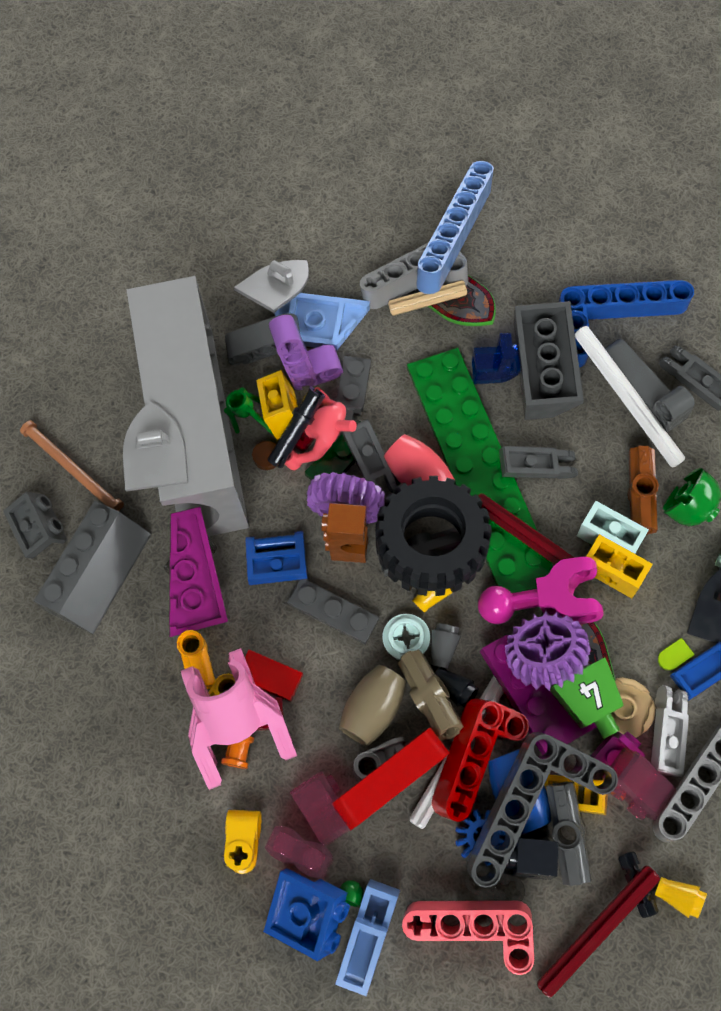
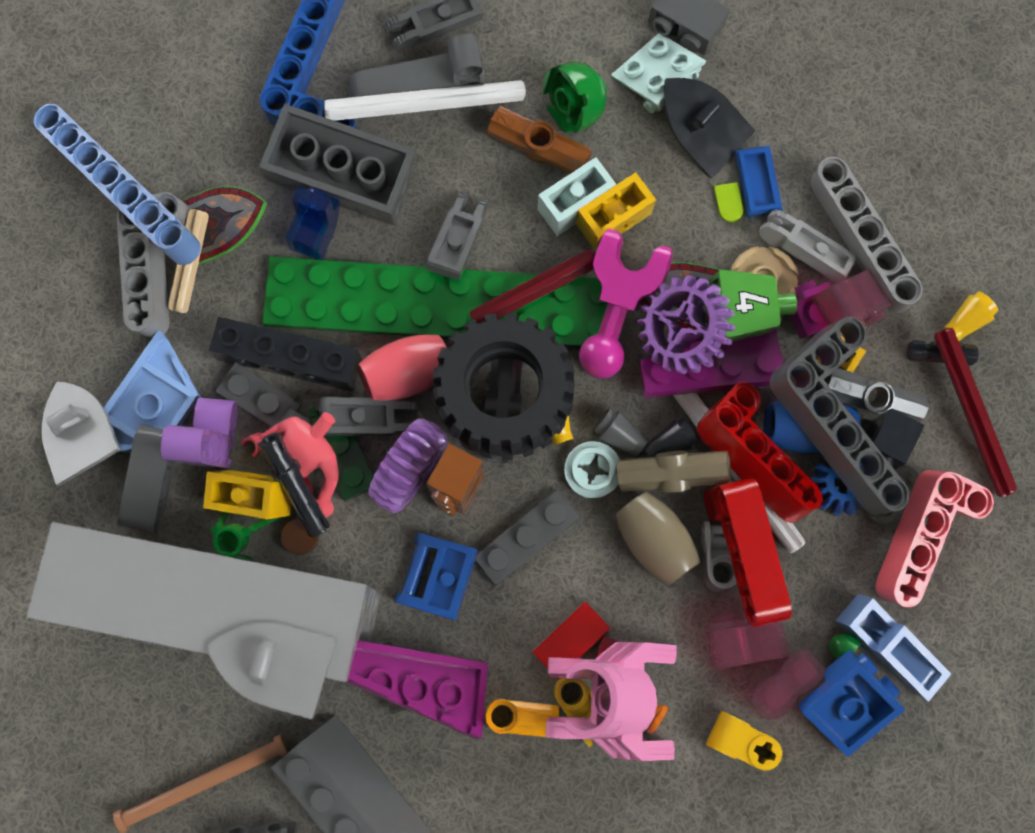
camera: 75 degrees left, 10 degrees up
none -> black brick [208,317,362,392]

